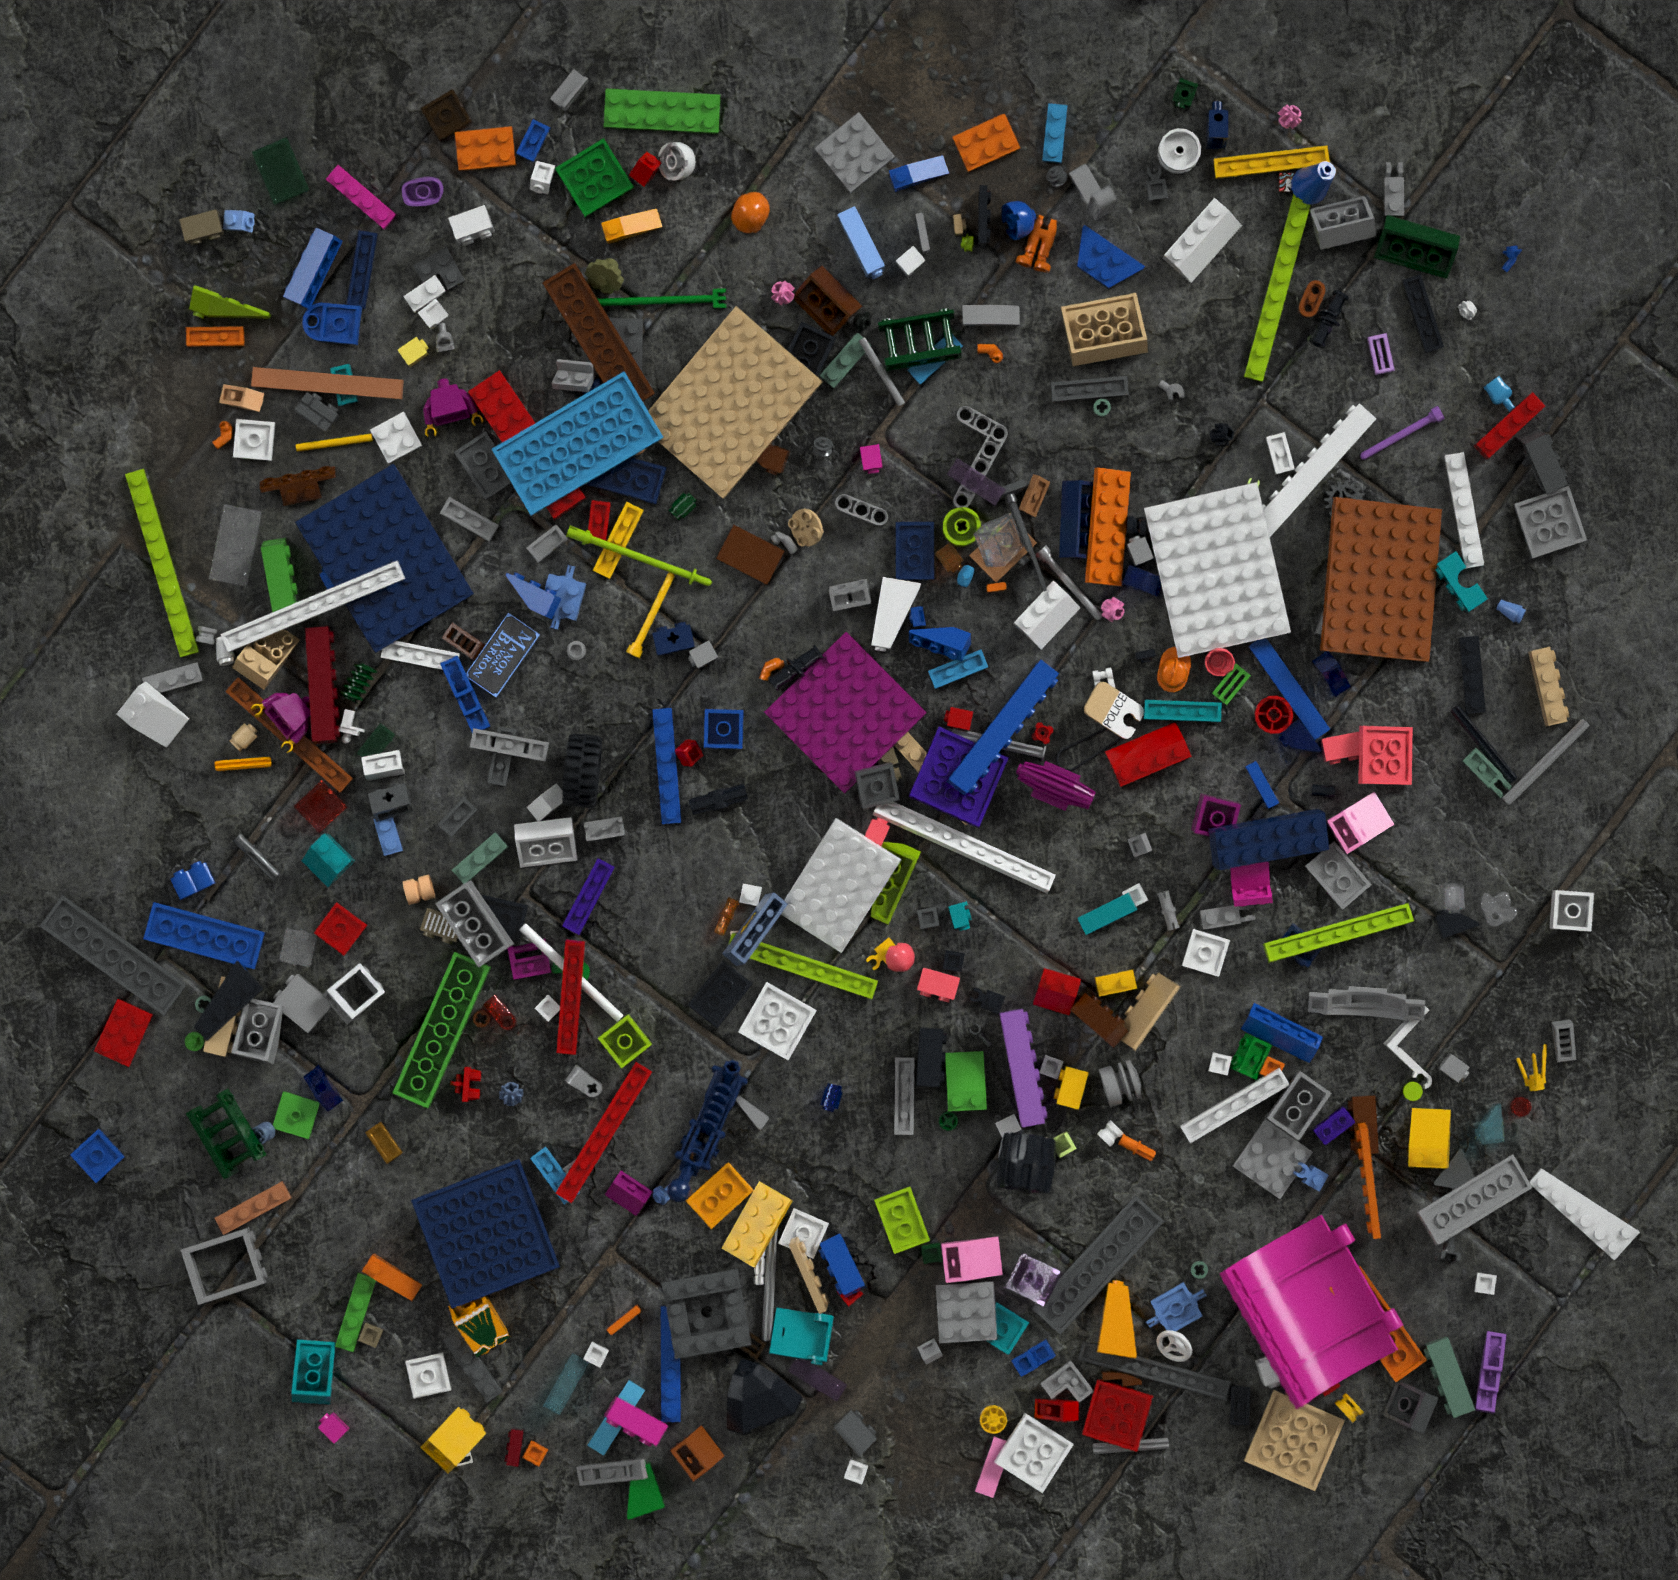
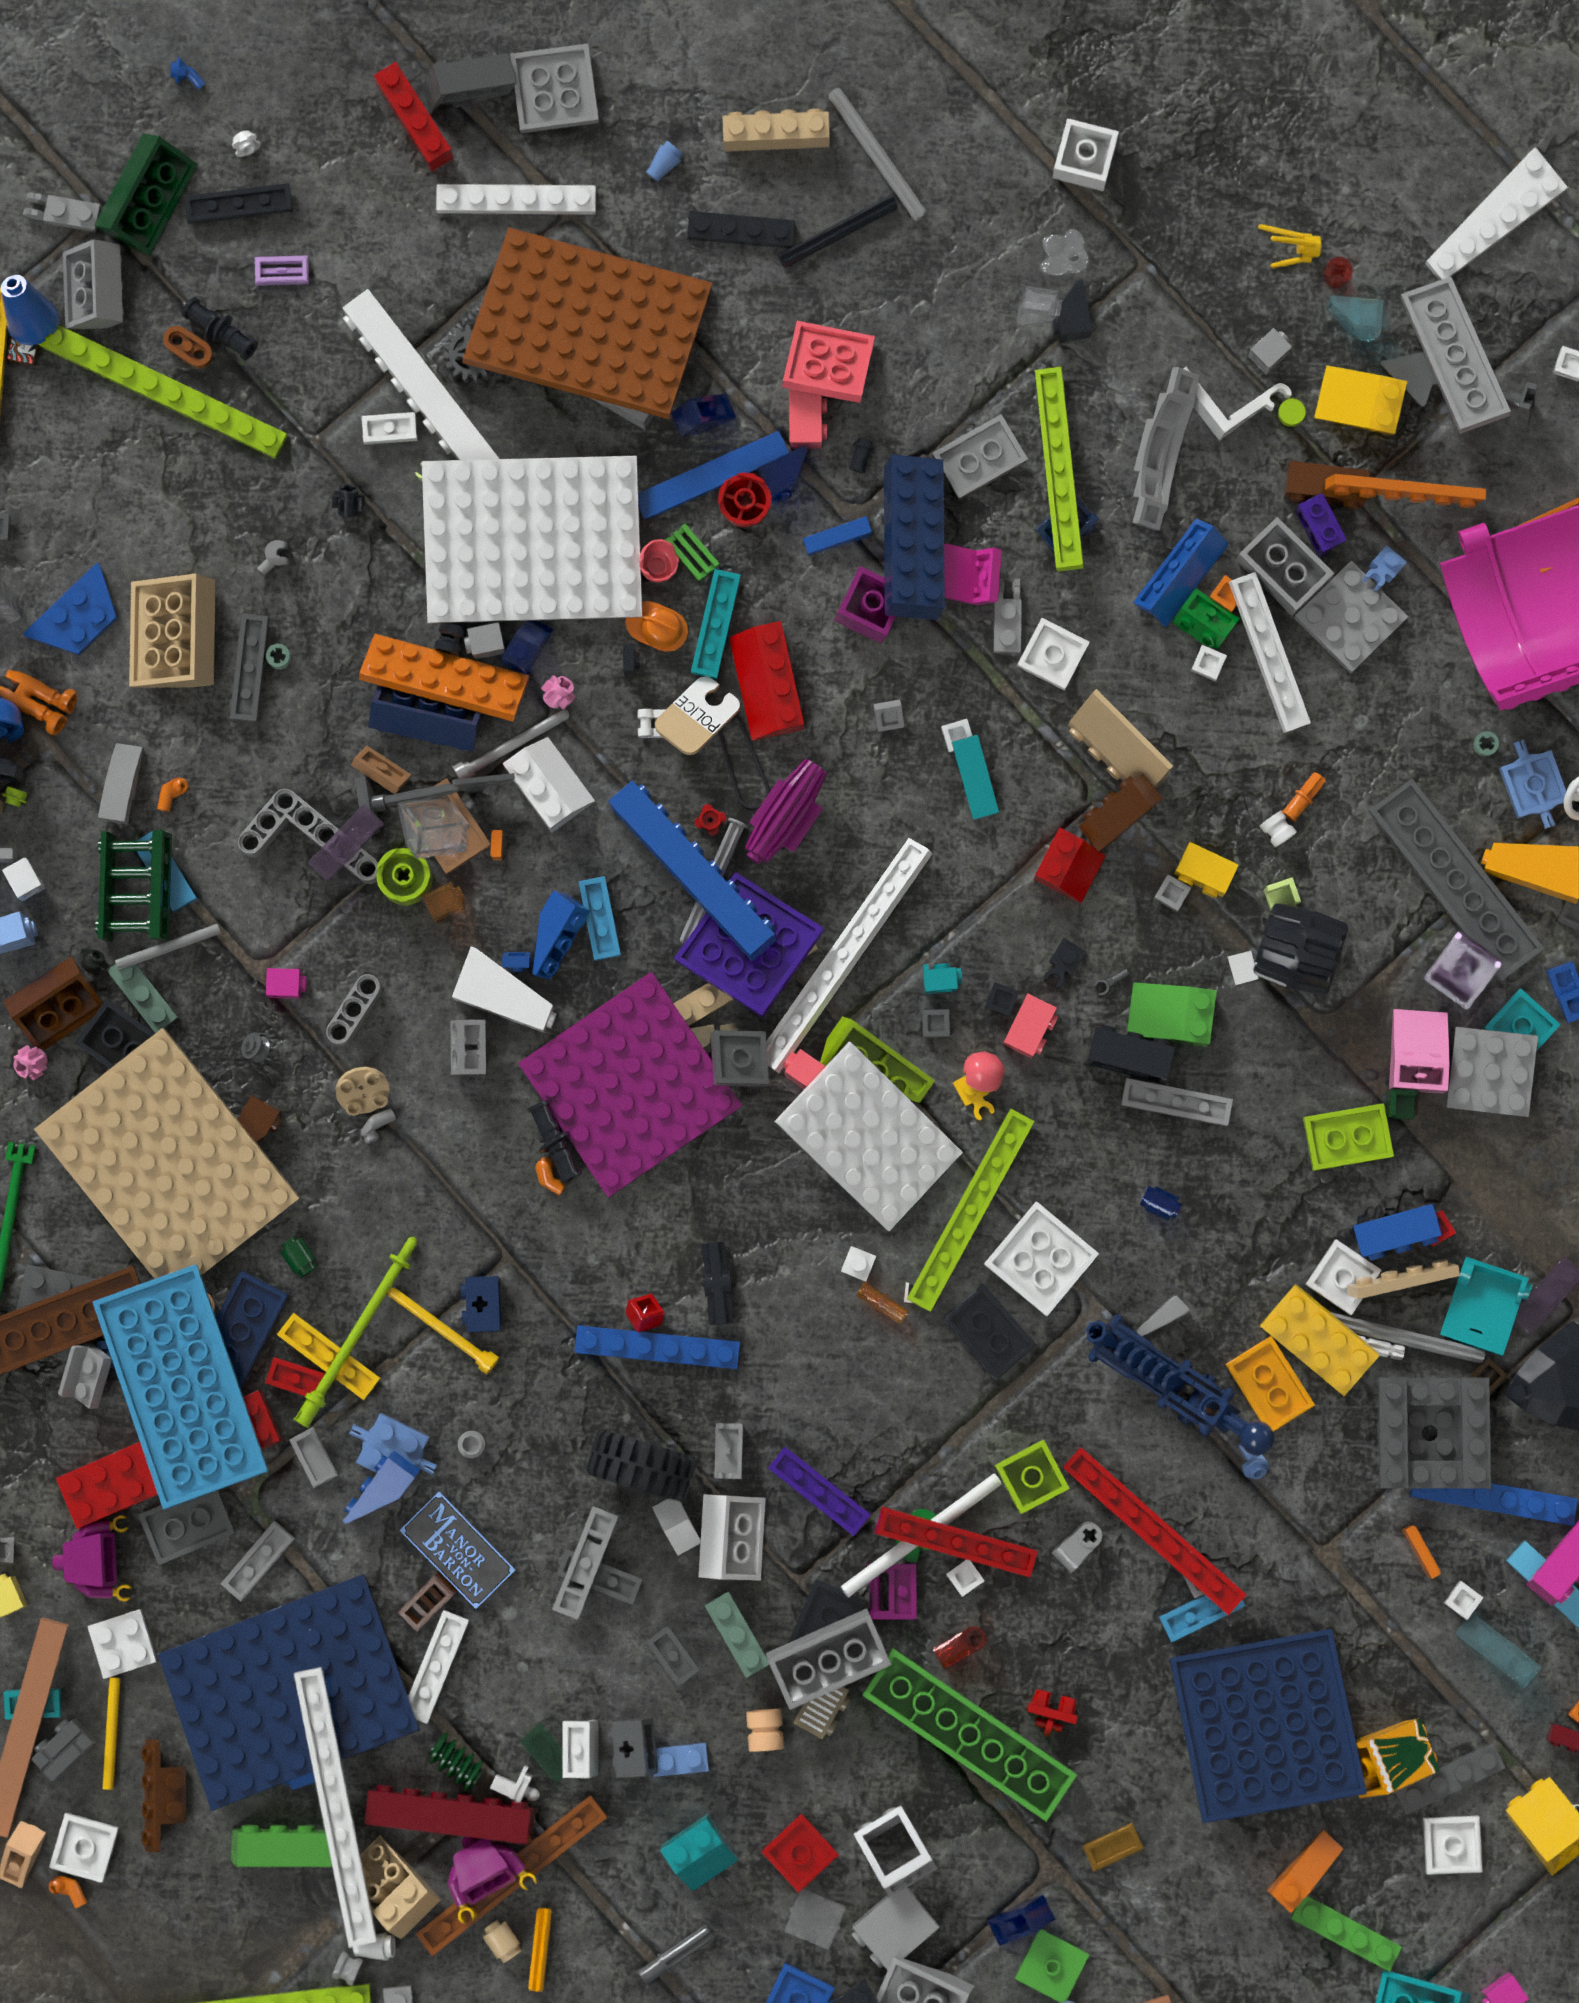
camera: 80 degrees left, 5 degrees down
clear tile [209,504,262,587] -> none
clear red slope [294,780,347,833] -> none
dark tan plate [358,1322,384,1348] -> none
blue slope [440,656,491,733] -> none
reddish brown bush [473,1010,491,1028] -> none
sand blue gear [499,1082,523,1106] -> none
magenta panel [605,1171,653,1216] -> none
light grey brick [688,641,718,669] -> none
blue brick [704,709,744,749] -> none
reddish brown tile [716,525,785,585] -> none
sand blue brick [722,892,788,966] -> none
dark blue plate [896,522,934,580] -> none
light grey plate [917,1339,943,1365] -> none
dark green wheel [939,1111,958,1131] -> none
red brick [944,707,973,731] -> none
dark azure piece [957,565,974,587] -> none
medium lavender brick [999,1008,1047,1127] -> none
yellow brick [1094,969,1137,996] -> none
light grey wheel [1098,1060,1142,1107] -> none
light grey pin [1157,890,1179,931] -> none
white slope [1163,198,1242,283] -> none
bright pink slope [1326,792,1394,854] -> none
medium lavender piece [1360,406,1445,460] -> none
teal arch [1435,551,1488,613] -> none
sand green hinge [1462,748,1512,798] -> none
dark azure piece [1483,376,1515,411] -> none
light grey slope [1552,1020,1576,1063] -> none

